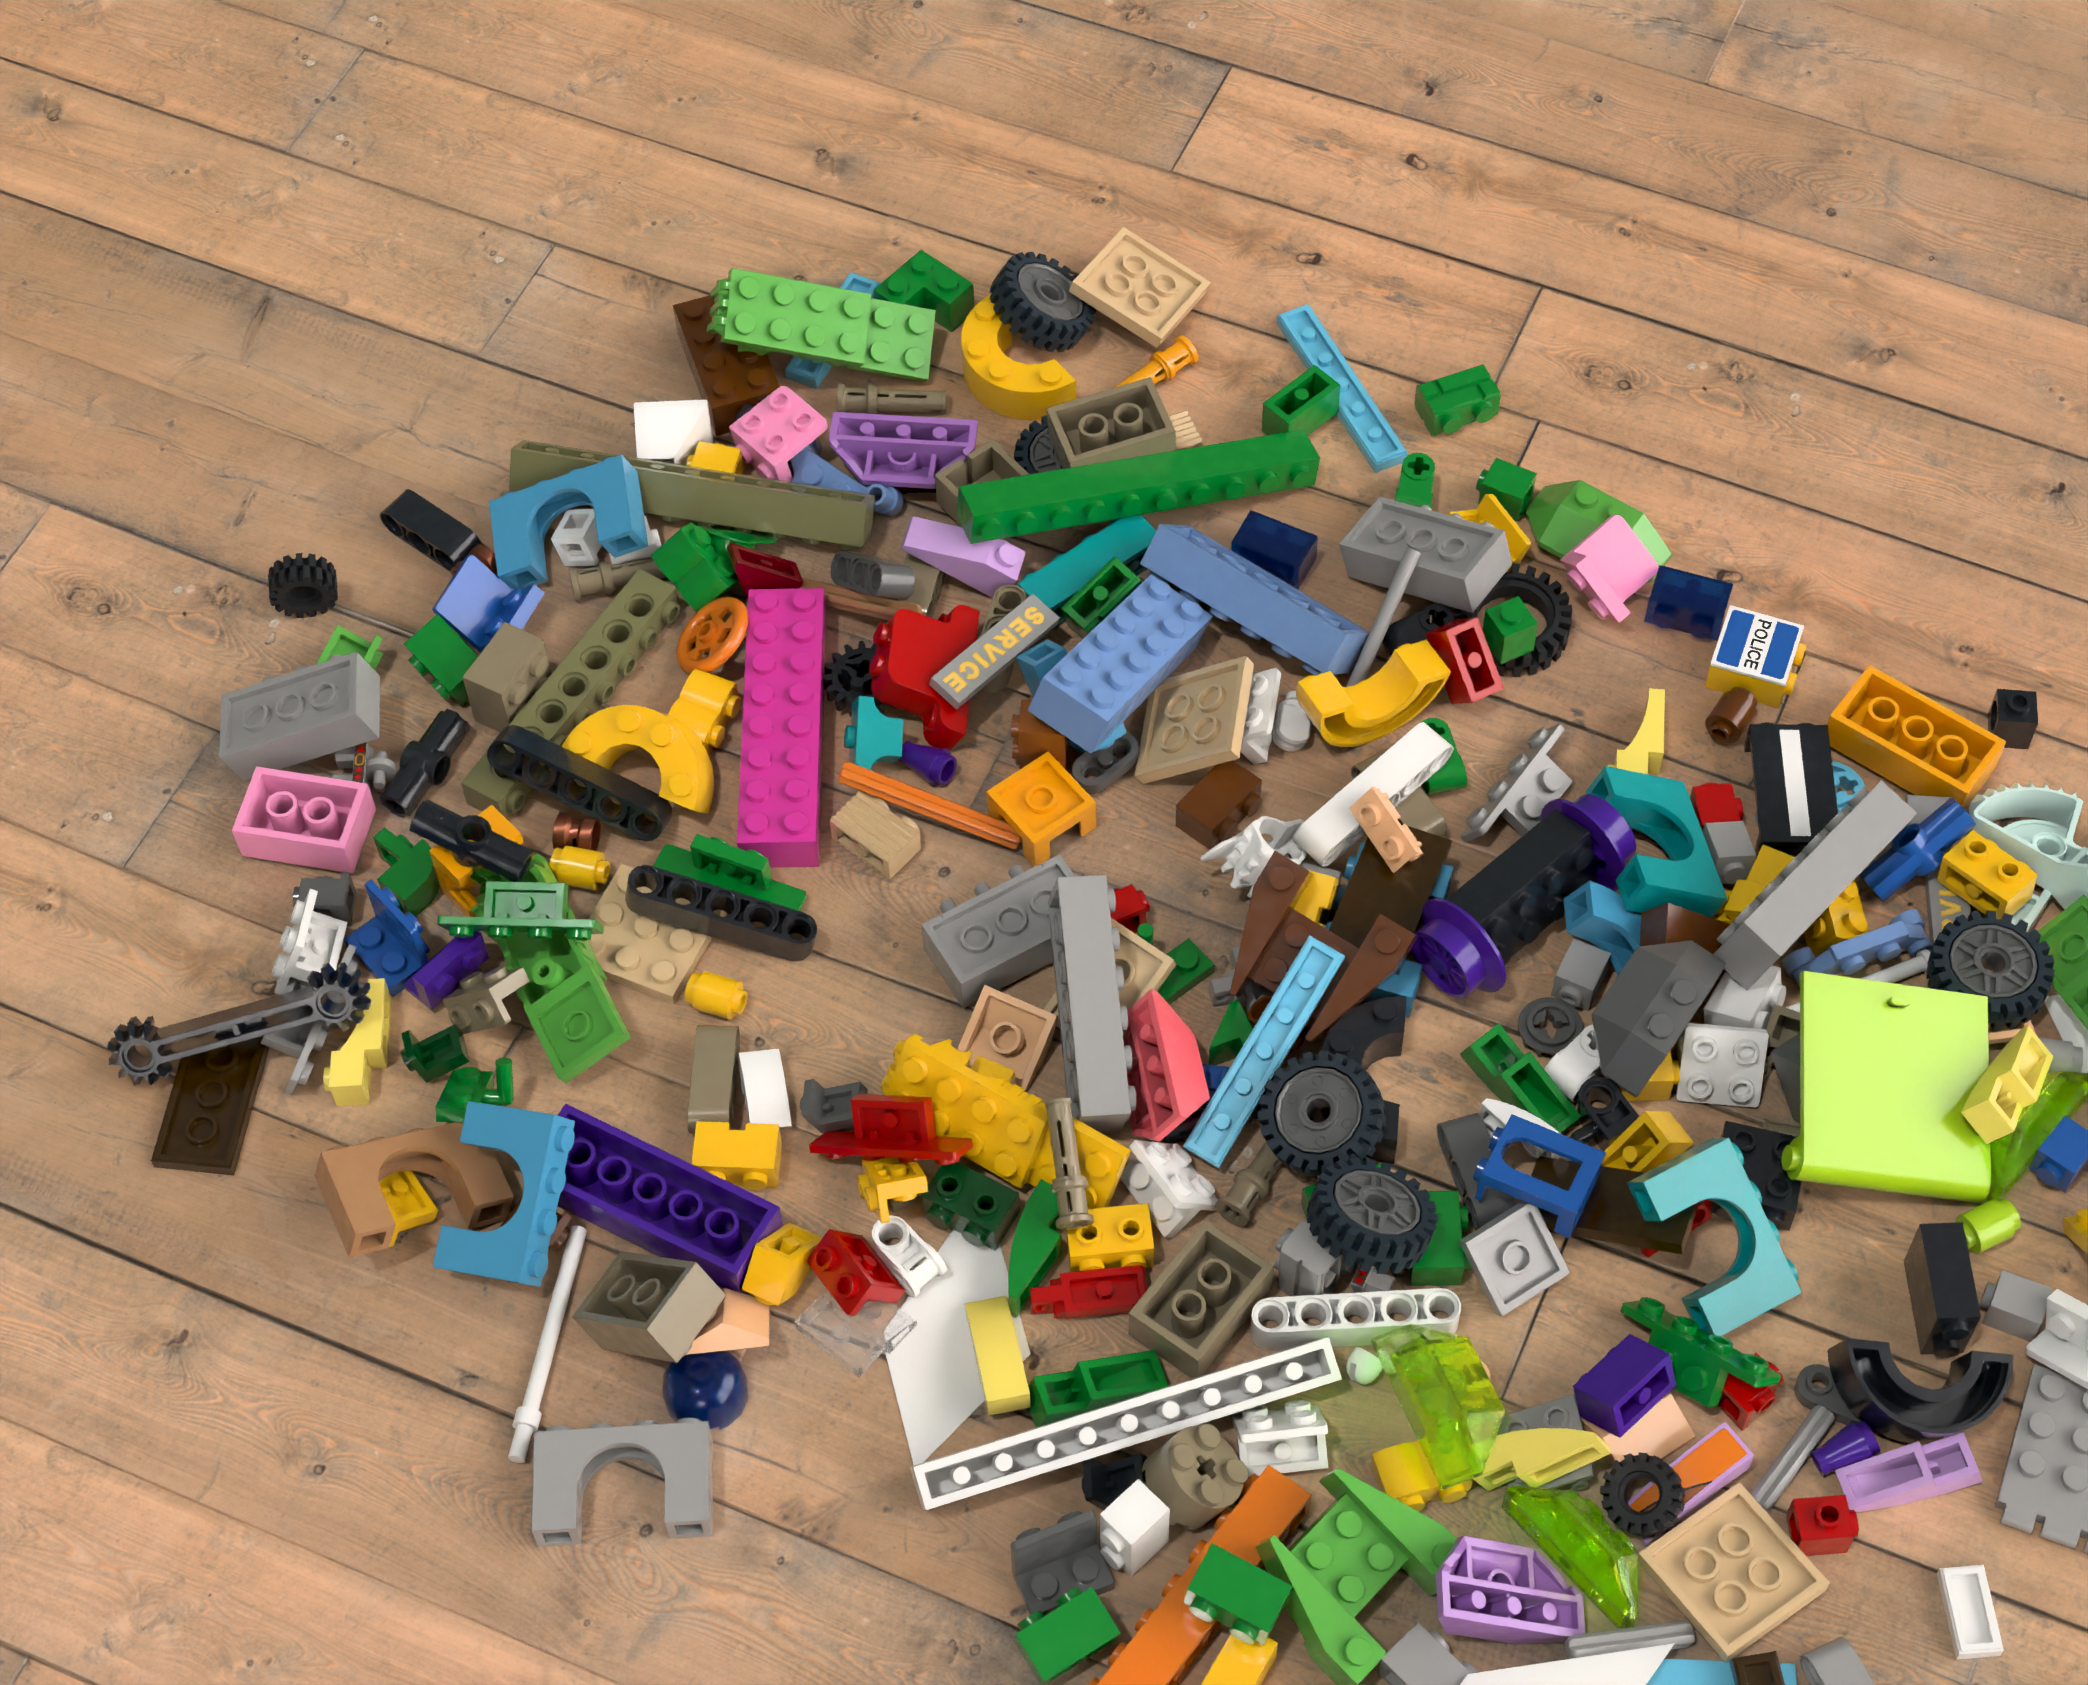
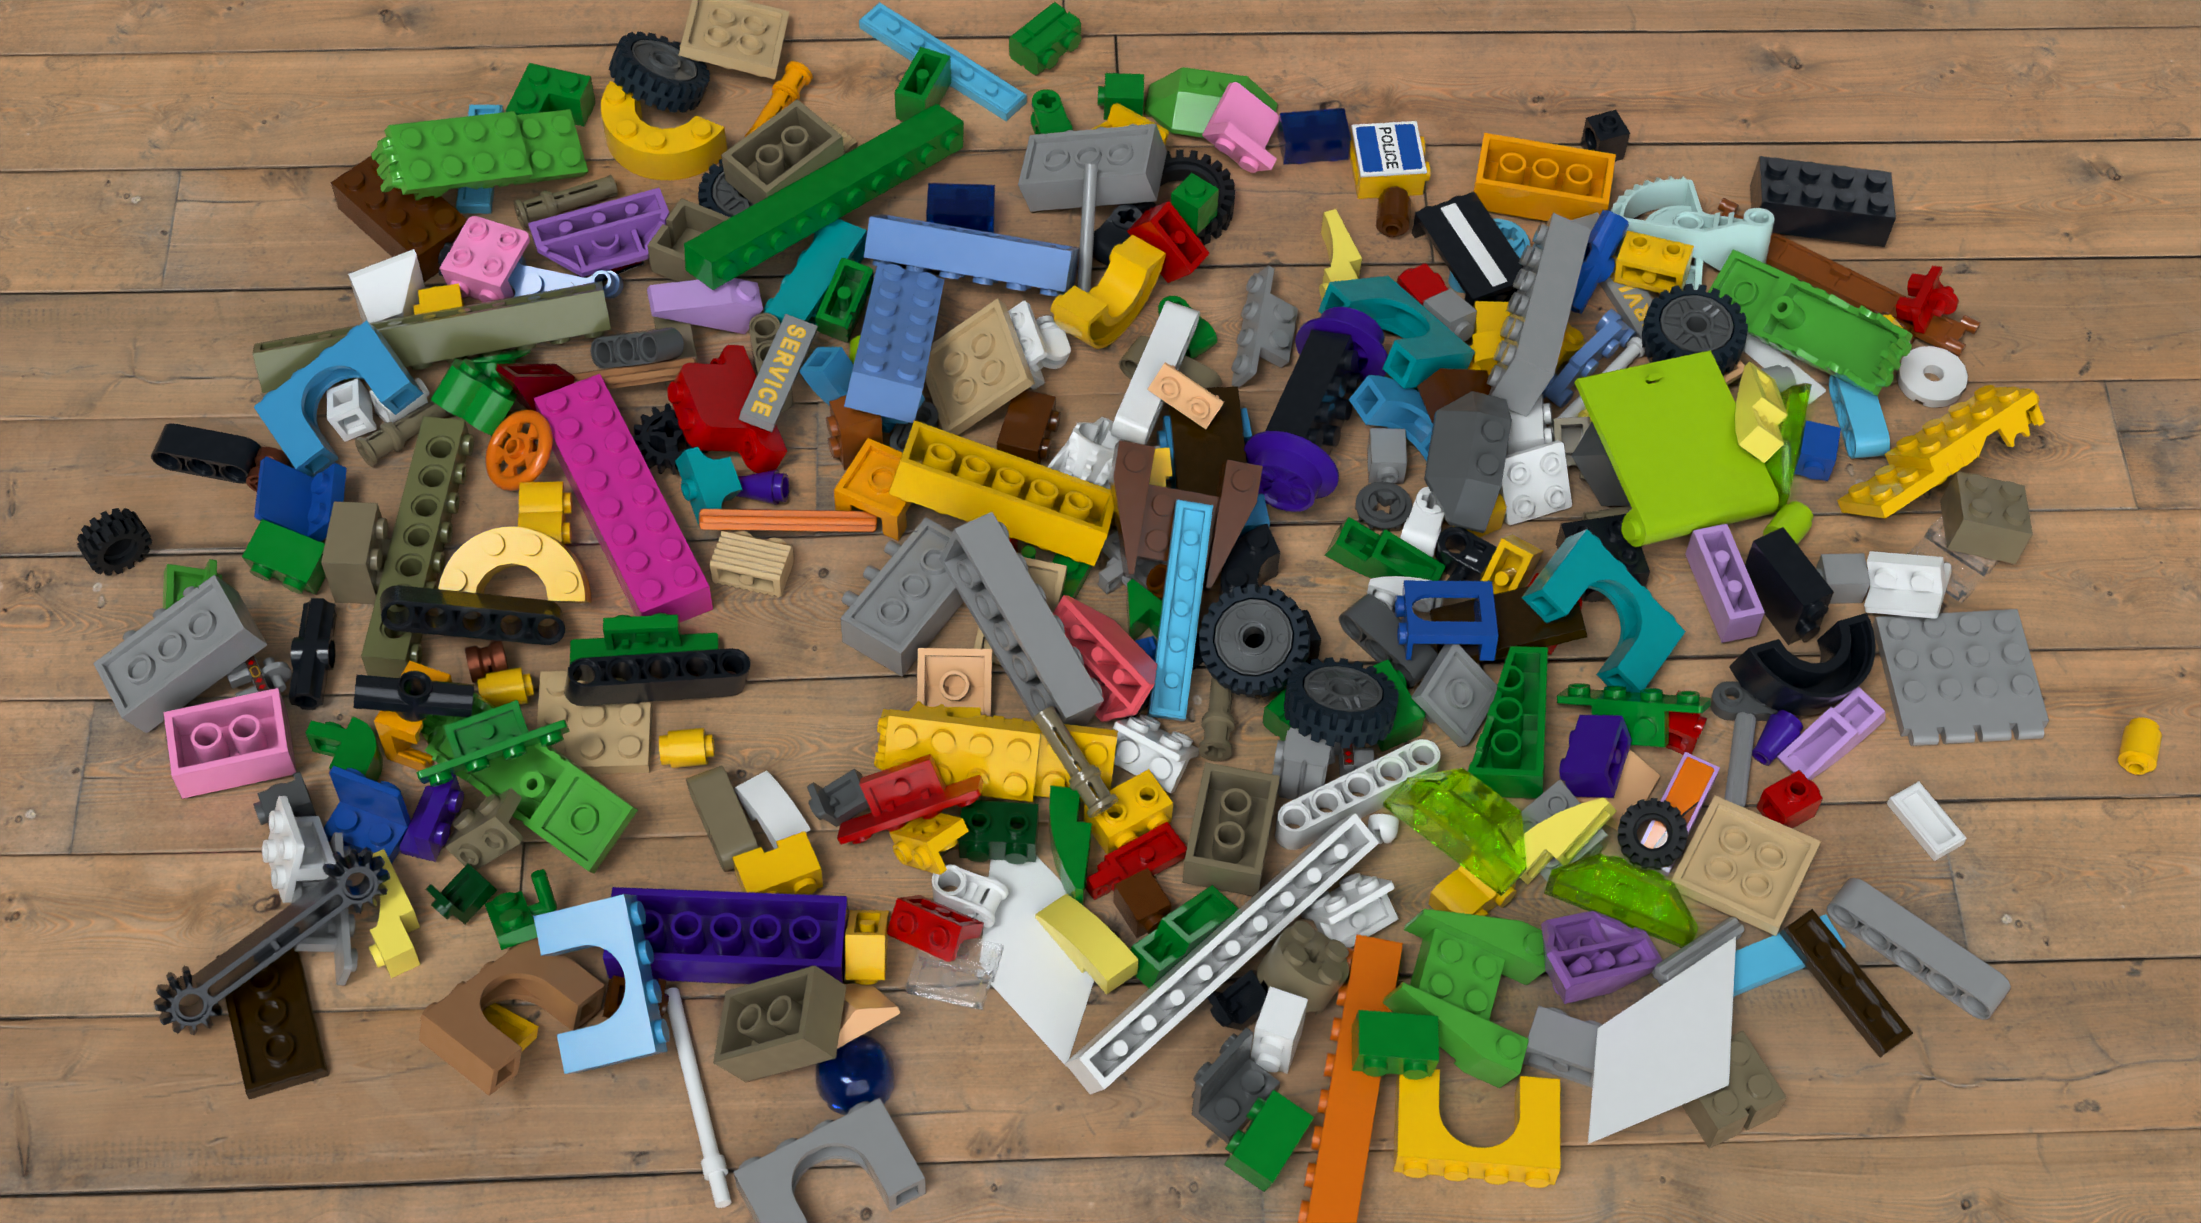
camera: 30 degrees left, 0 degrees up
none -> yellow brick [889,420,1114,566]
none -> reddish brown brick [1113,868,1171,938]
none -> green wedge [1467,646,1548,799]
none -> lavender brick [1685,524,1765,643]

